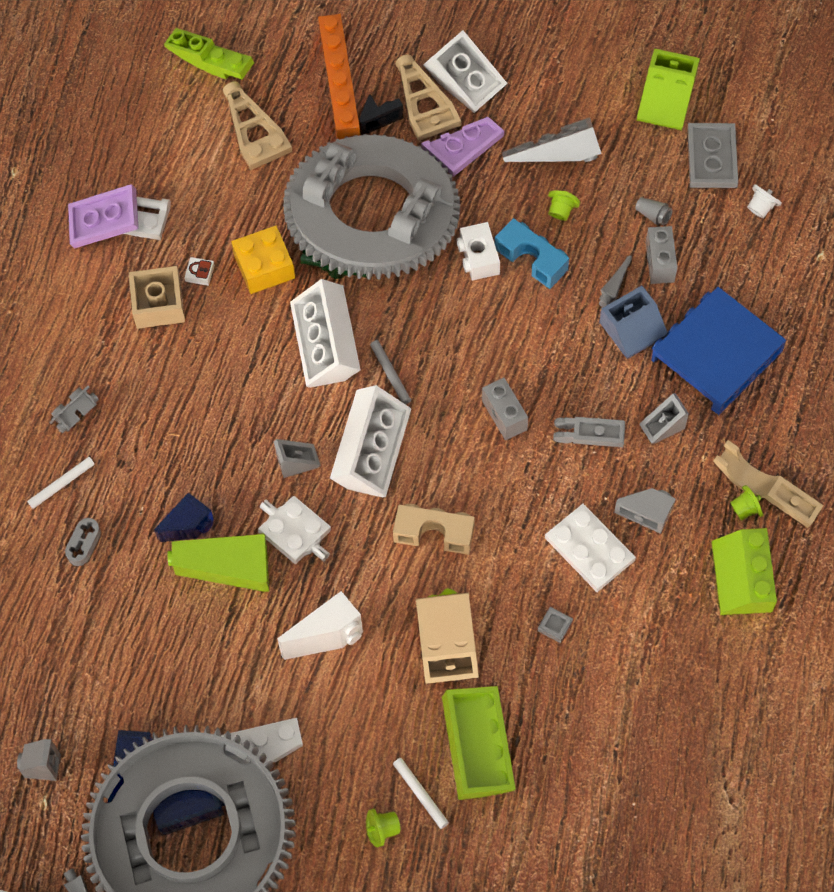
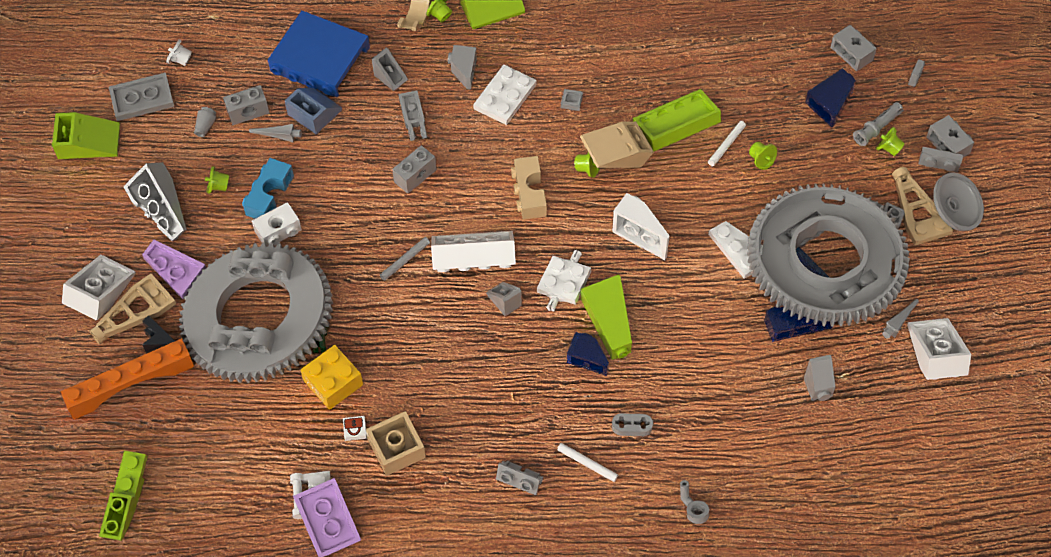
camera: 110 degrees left, 5 degrees down
tan plate [223,81,292,170] -> none
white slope [290,279,361,388] -> none

